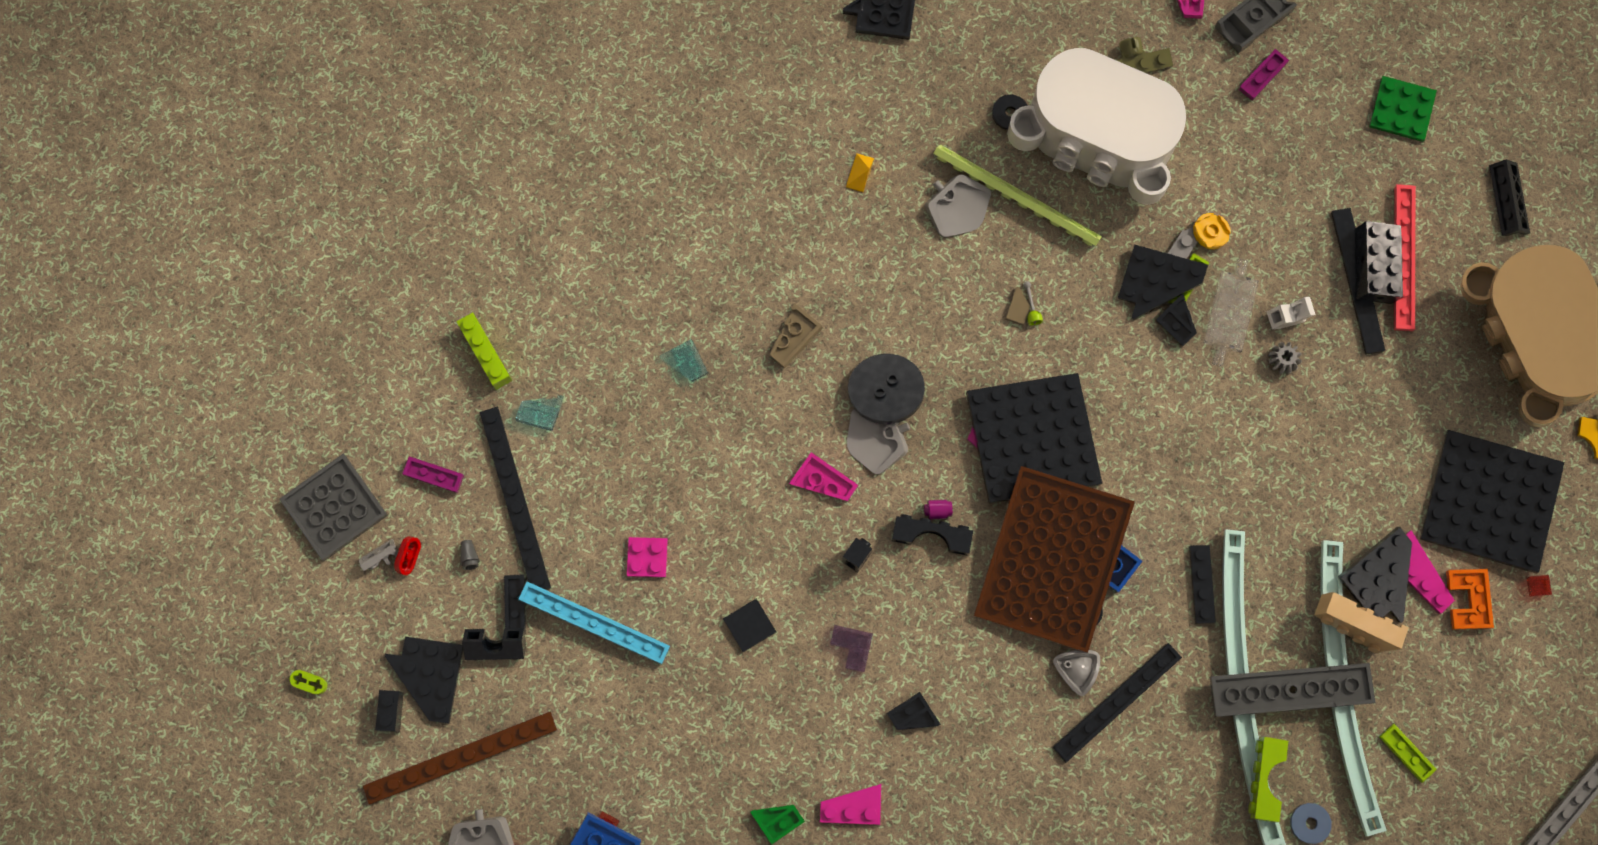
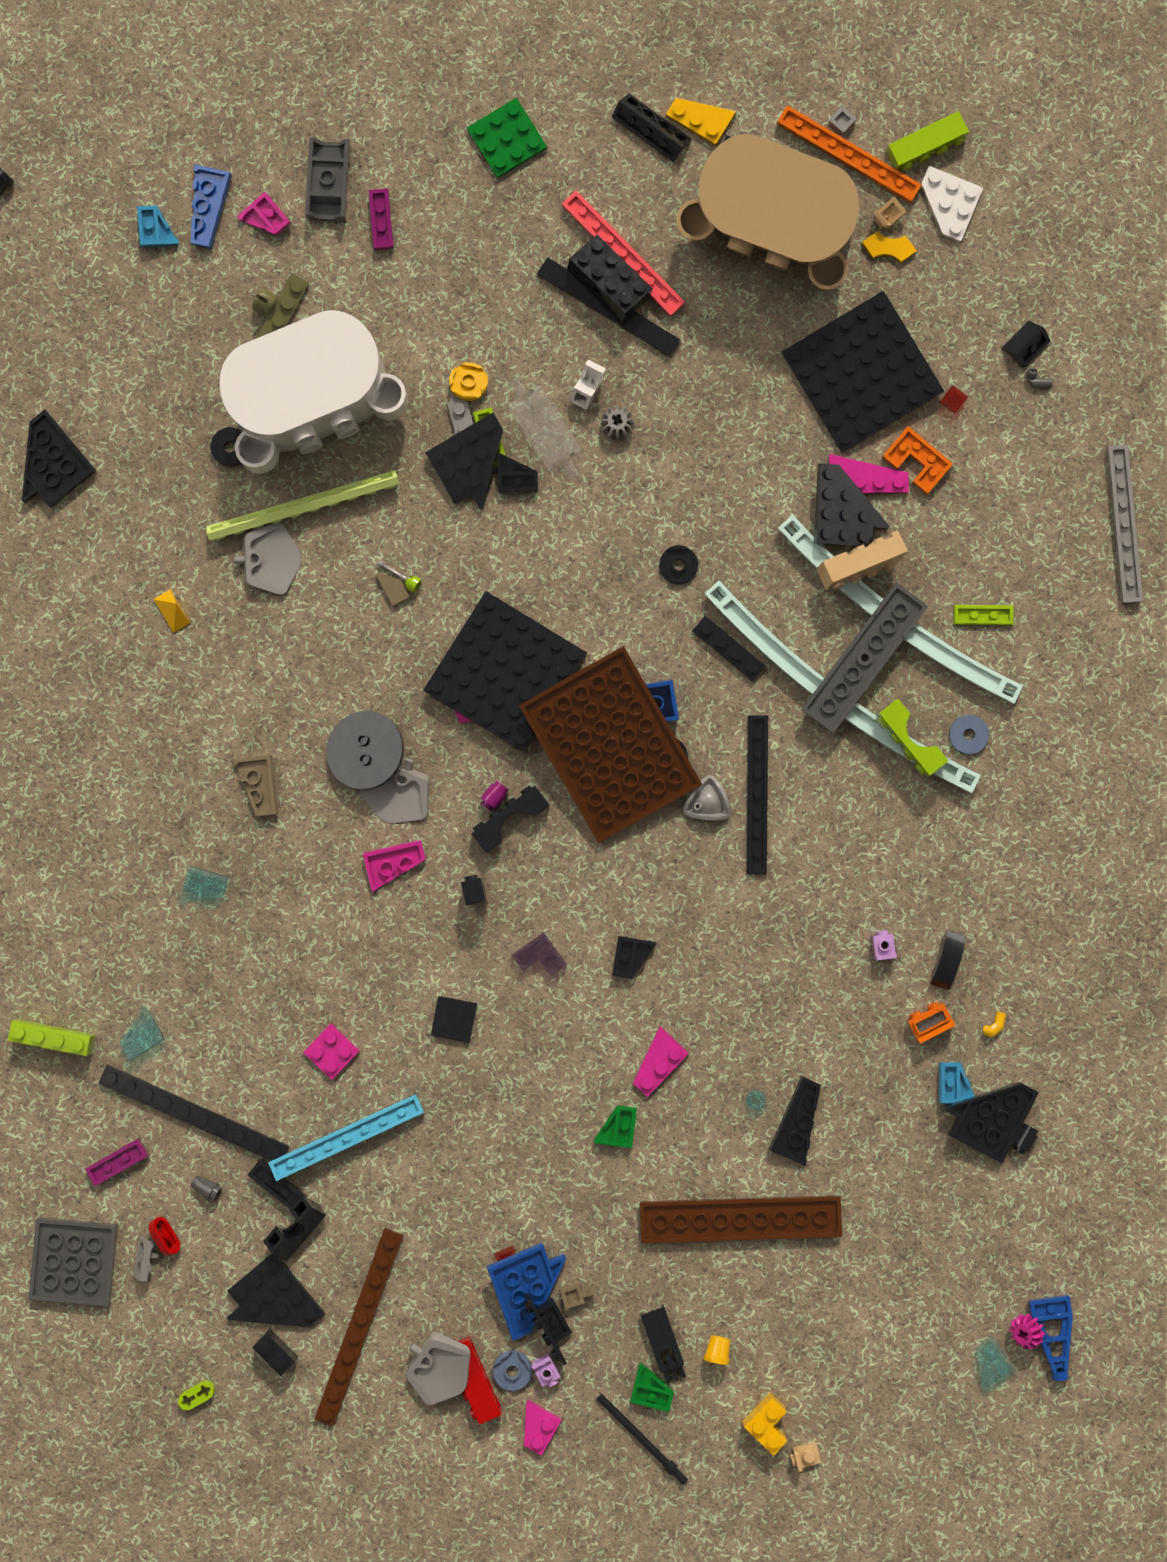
camera: 50 degrees left, 10 degrees up
none -> black tile [659,545,699,585]
none -> yellow wing [666,98,736,146]

